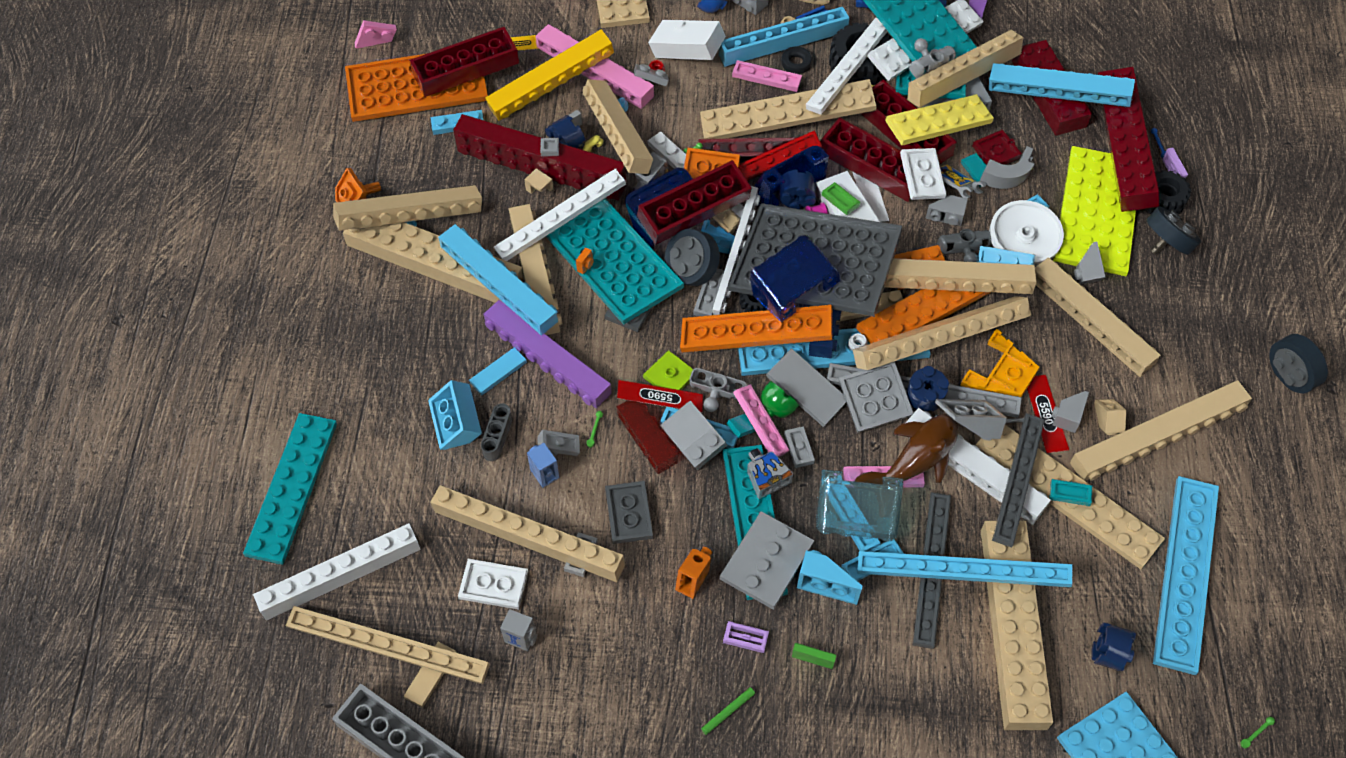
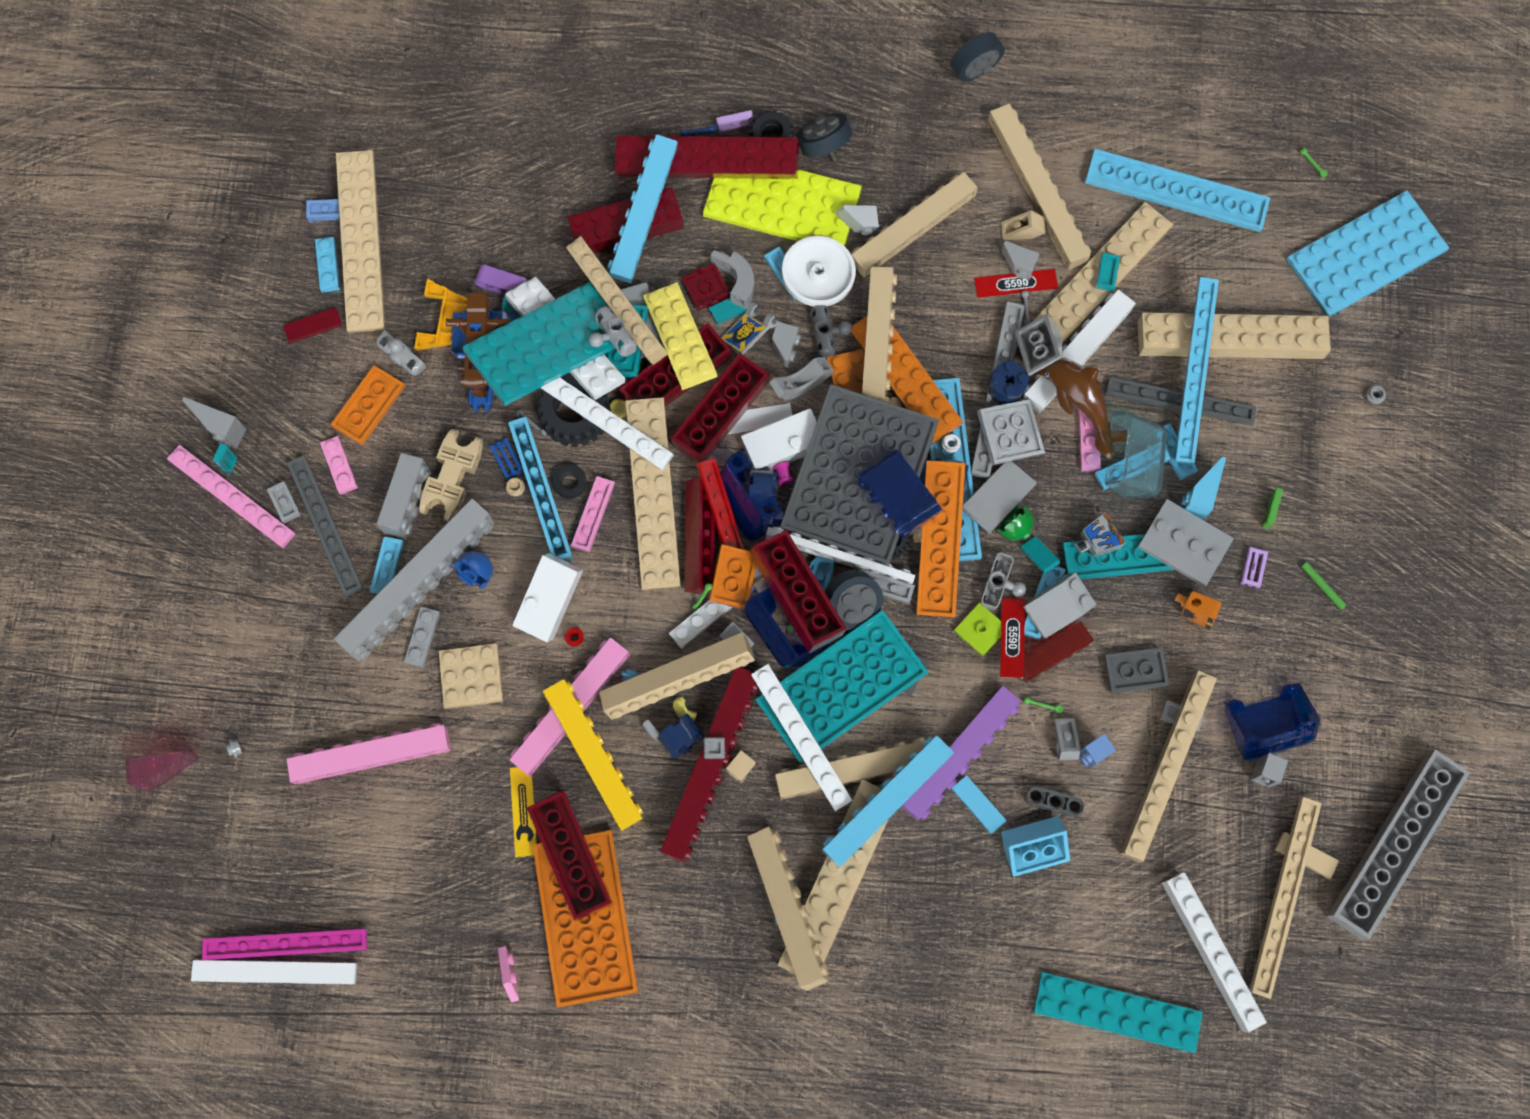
camera: 90 degrees left, 15 degrees up
orange piece [335,168,381,202] -> none
medium azure plate [430,110,483,135] -> none
white tile [458,559,529,610] -> none
orange plate [576,247,594,274] -> none
light grey plate [634,64,668,86] -> none
bright pink tile [734,384,790,457] -> none
light grey plate [784,426,815,468] -> none
bright green tile [822,182,860,215] -> none
tan brick [853,296,1031,370] -> none
white tile [900,148,947,200] -> none
light orange wing [960,329,1039,397] -> none
medium azure tile [978,246,1036,265] -> none
dark grey tile [992,413,1045,548] -> none
dark blue brick [1091,622,1136,671] -> none
none -> light grey arch [769,357,834,401]
none -> clear blue windscreen [1225,683,1321,761]

